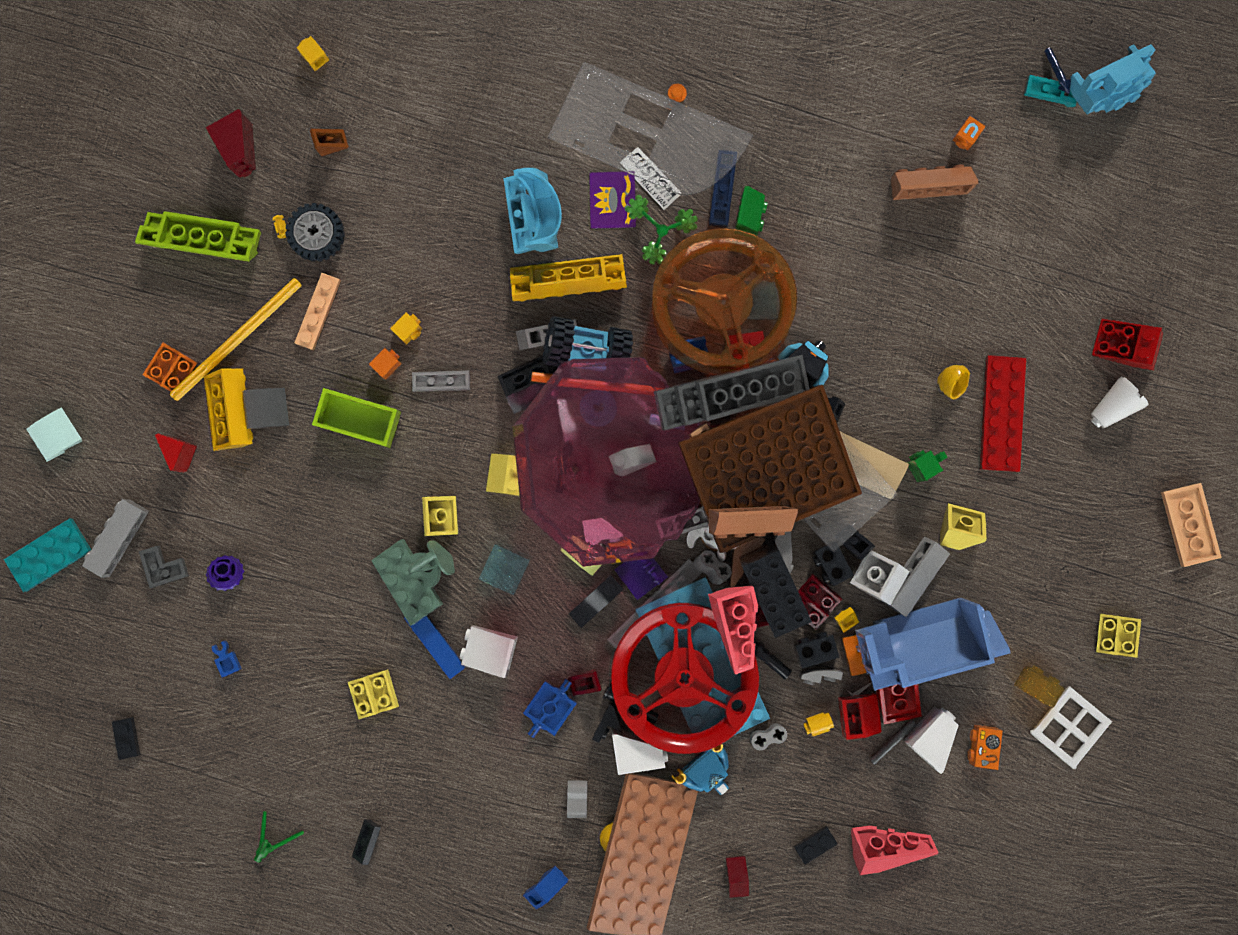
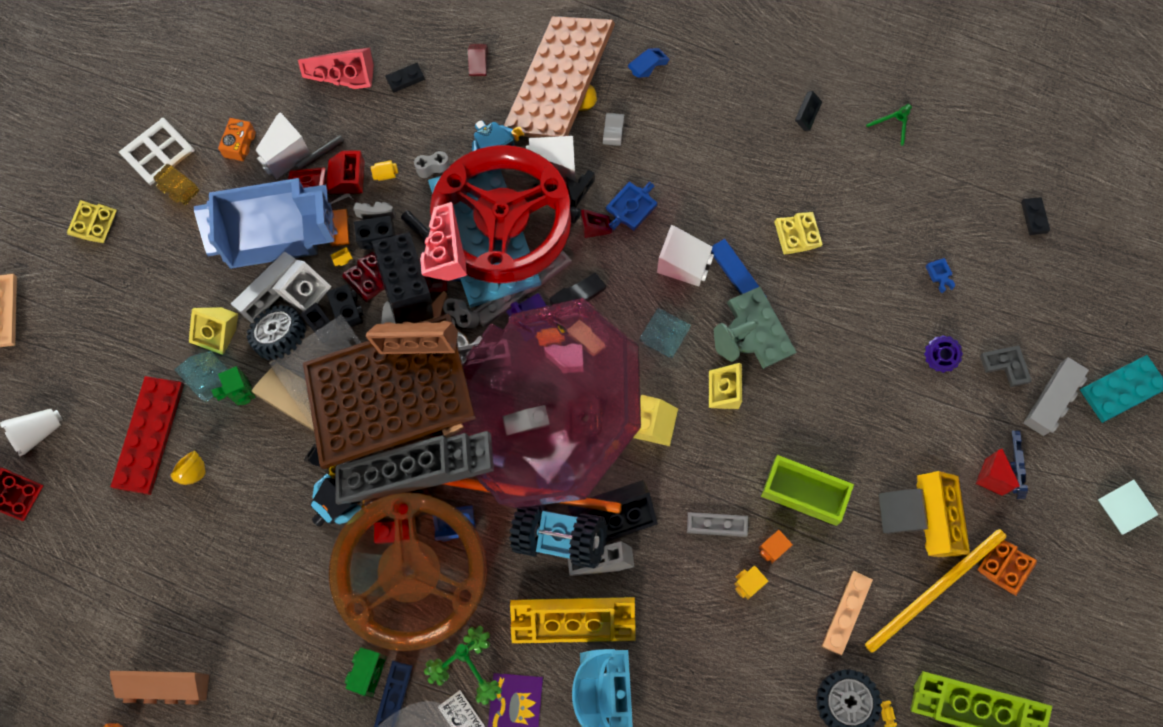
camera: 175 degrees left, 15 degrees down
none -> clear light blue slope [174,351,228,403]
none -> black wheel [247,305,306,360]
none -> dark blue wing [1010,431,1028,499]

